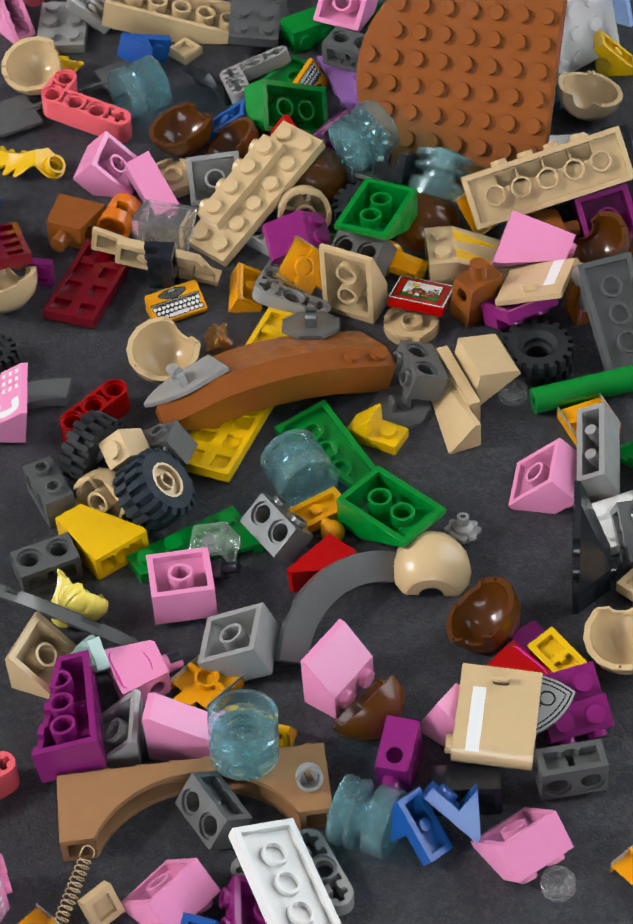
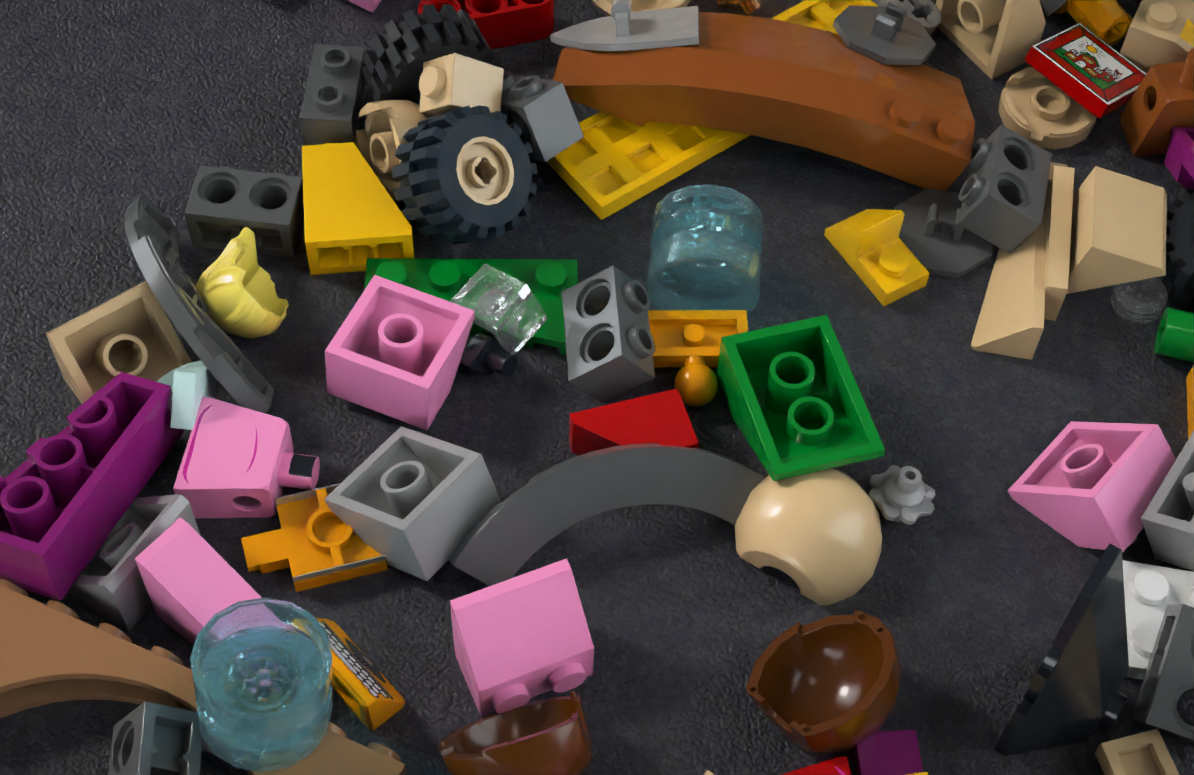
camera: 25 degrees right, 10 degrees up
green wing [274,400,376,489] -> none

